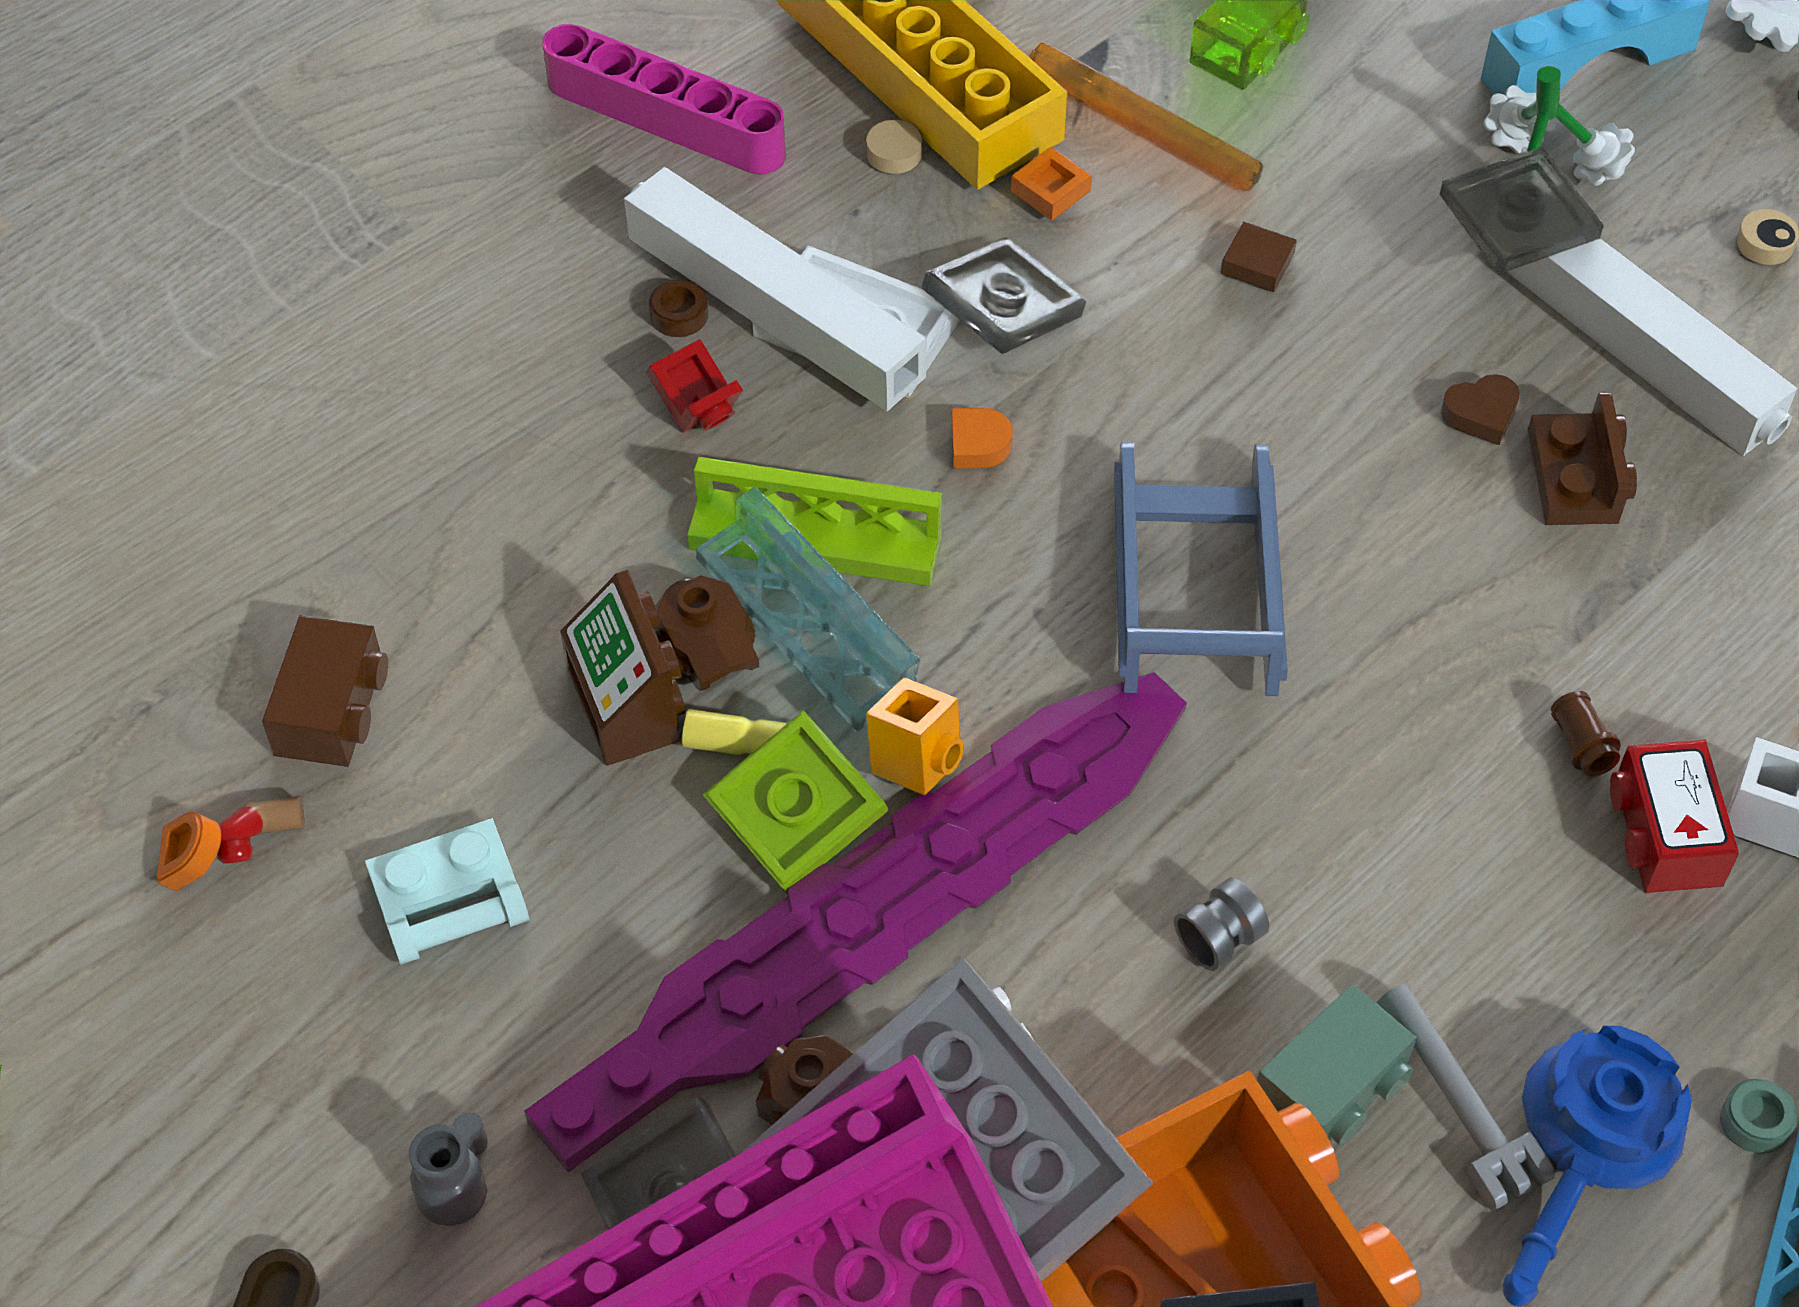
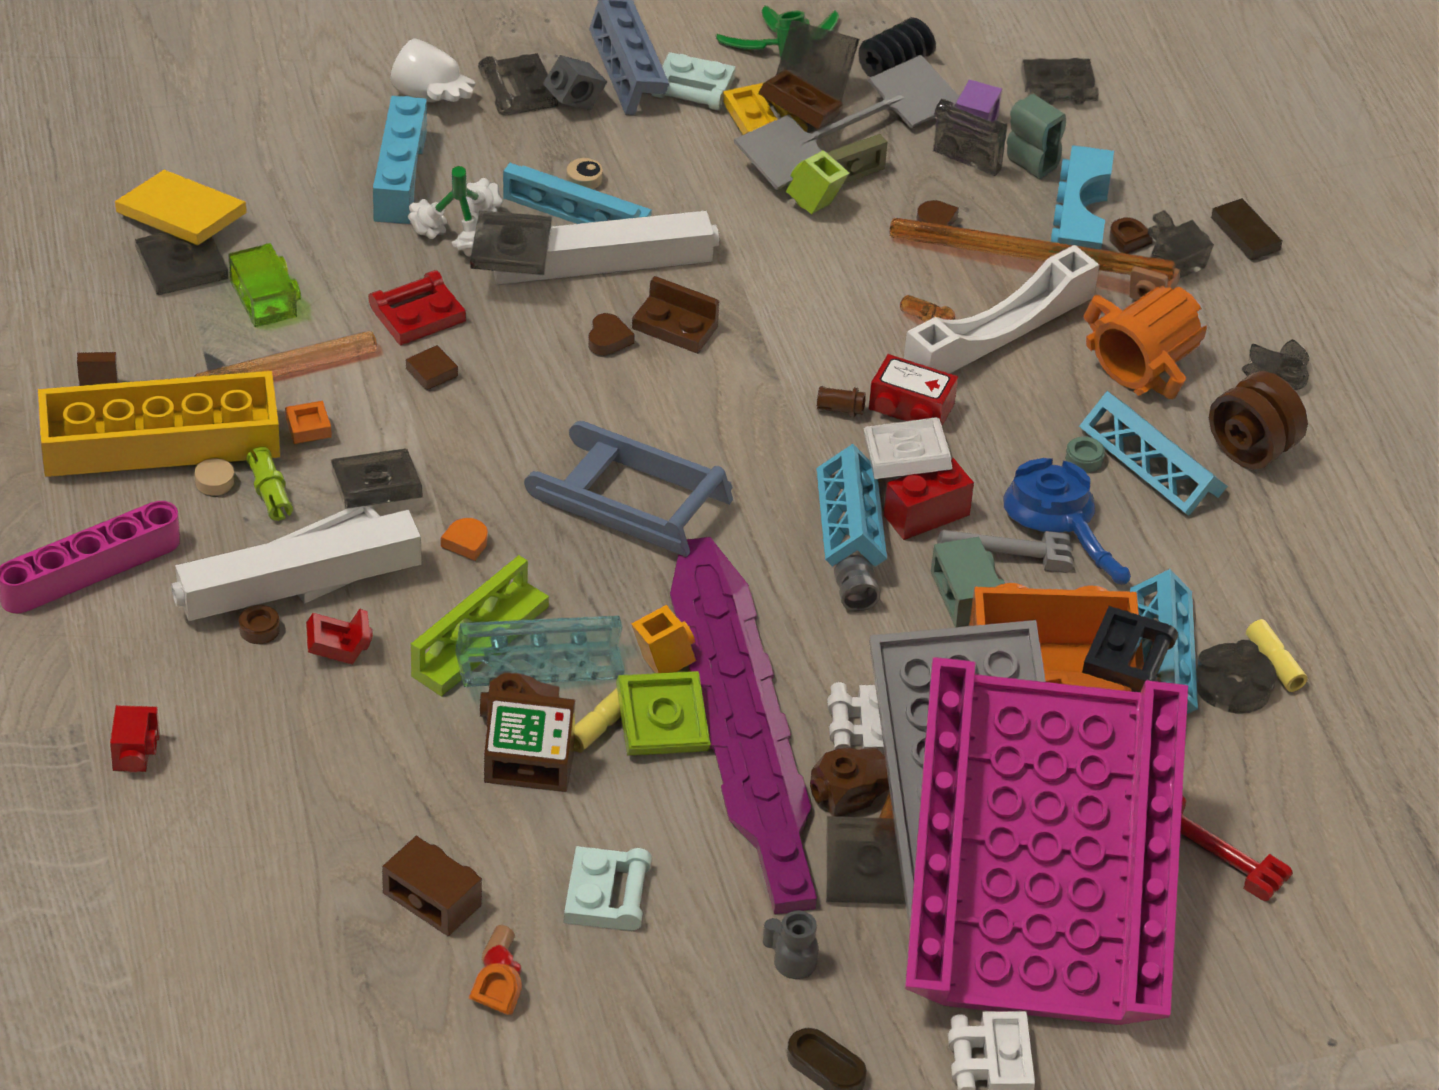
camera: 65 degrees left, 10 degrees down
none -> red brick [110,705,160,772]
none -> lime pin [246,447,293,521]
none -> red plate [368,270,466,345]
none -> medium azure fence [503,163,652,224]
none -> medium azure fence [816,444,887,567]
none -> white tile [864,418,952,479]
none -> red brick [883,458,974,540]

